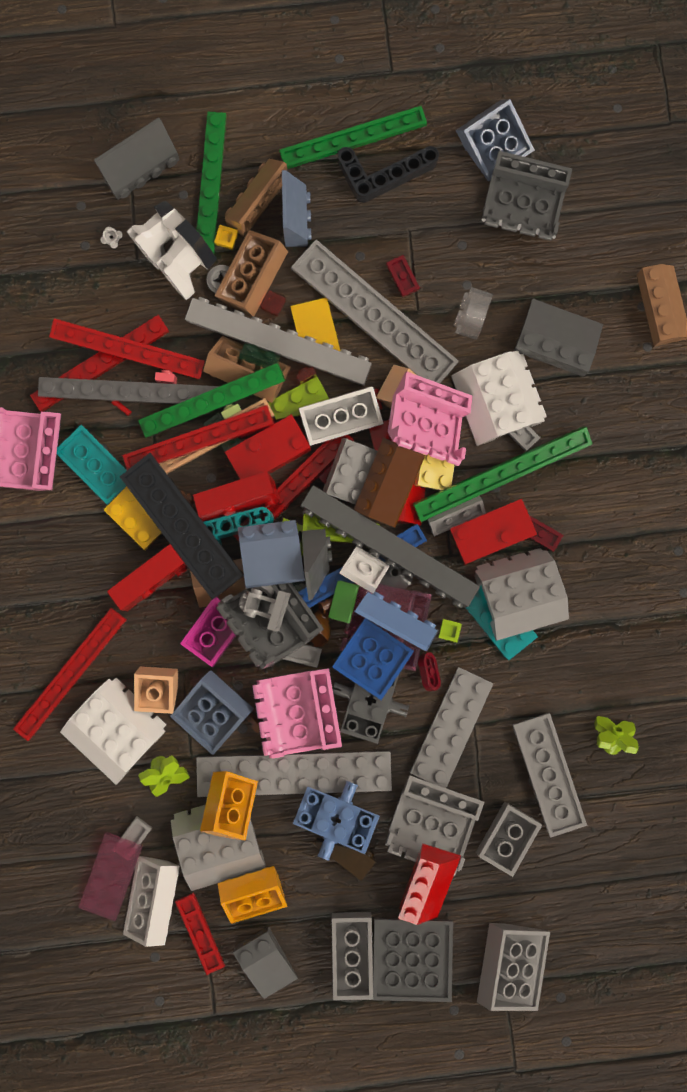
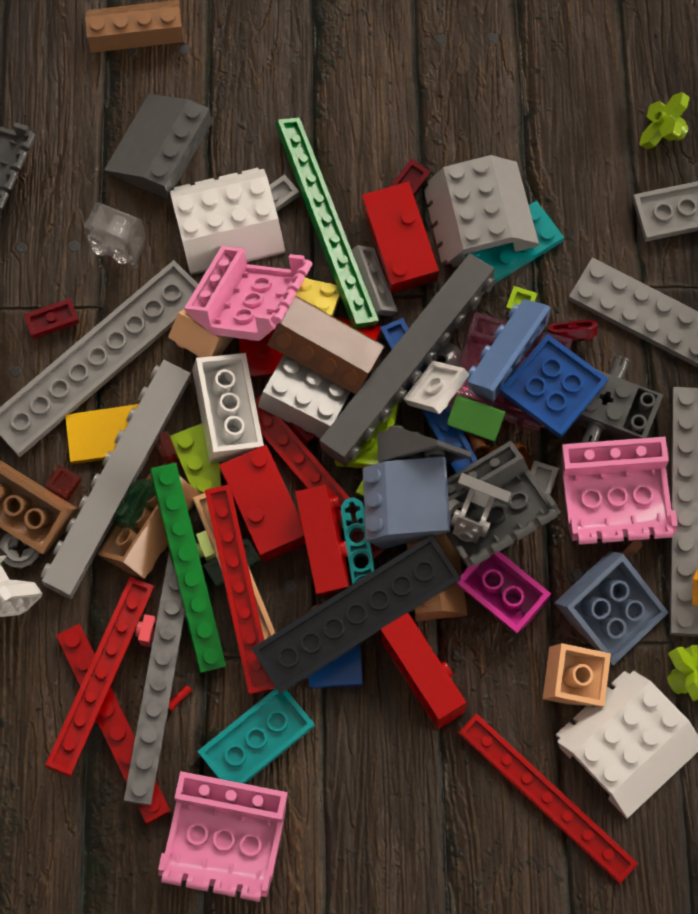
camera: 75 degrees left, 15 degrees down
yellow plate [104,486,162,550] -> none

